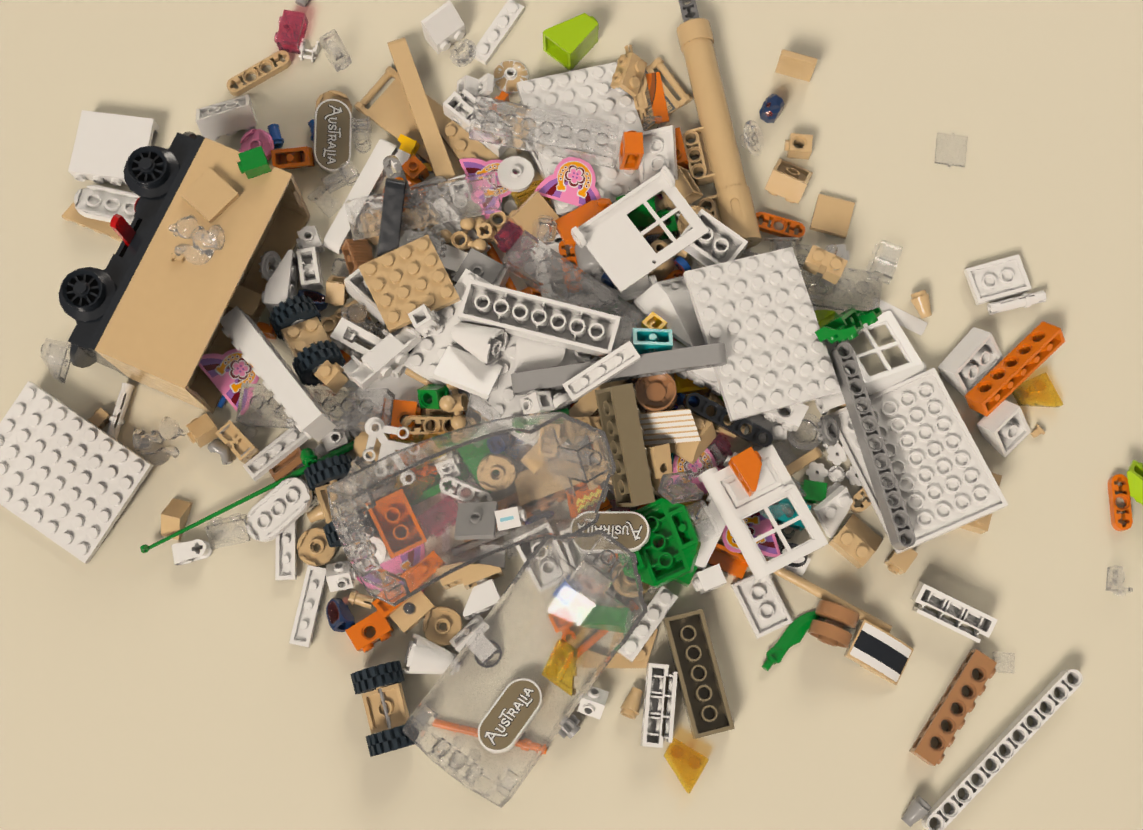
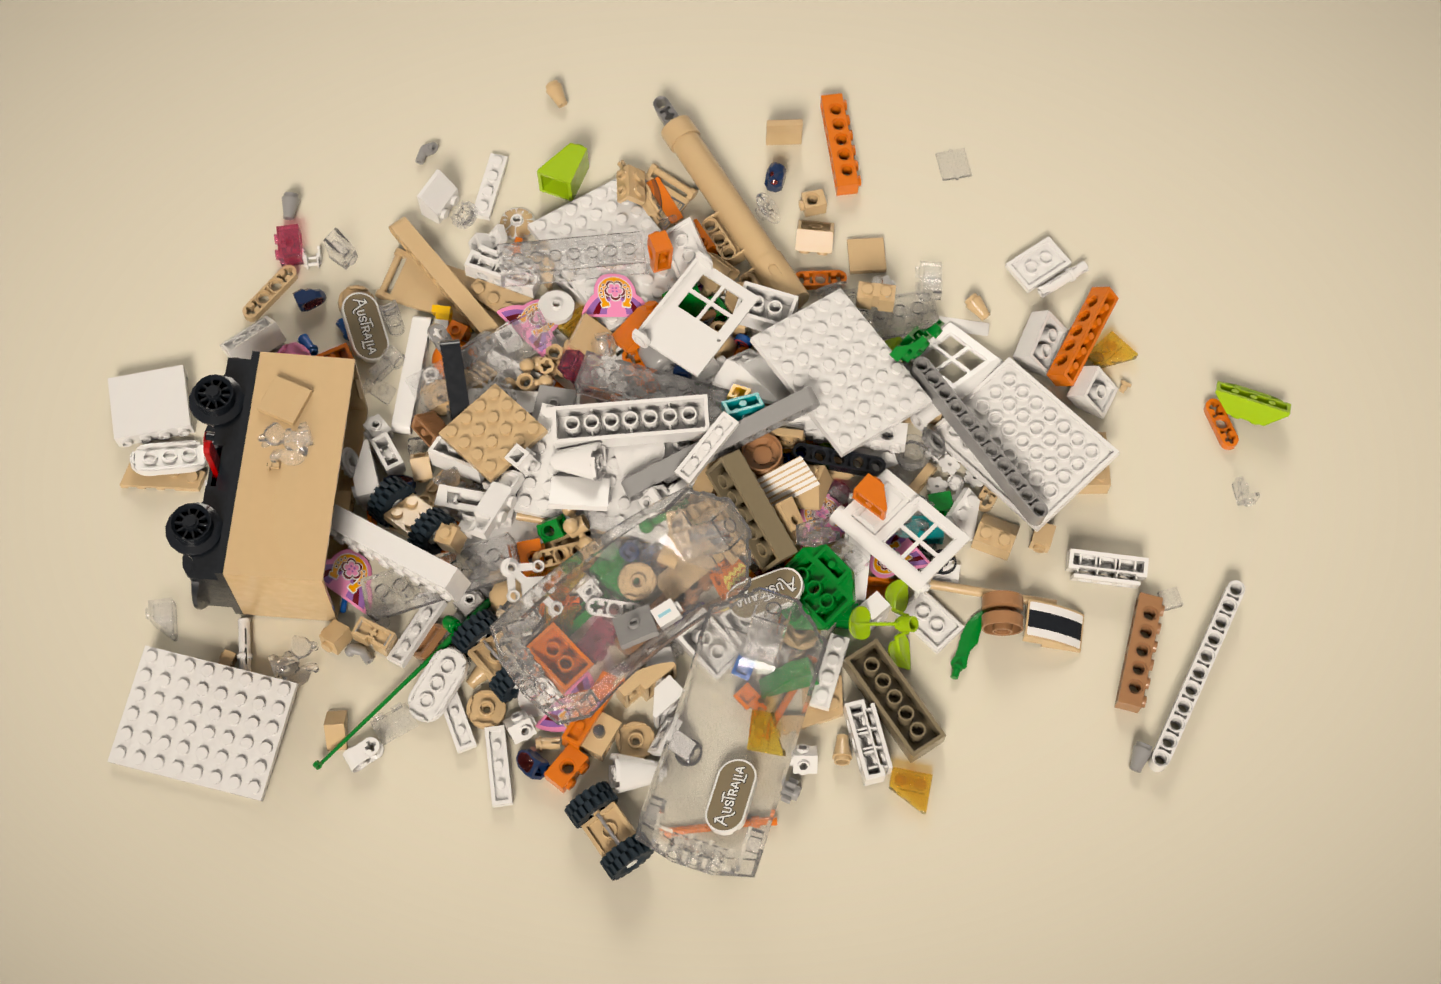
camera: 20 degrees left, 10 degrees down
green brick [237,146,271,179] -> none
none -> dark blue rock [293,288,326,312]
none -> tan tile [769,428,807,451]
none -> orange brick [820,93,861,196]
none -> lime plant [849,579,919,670]

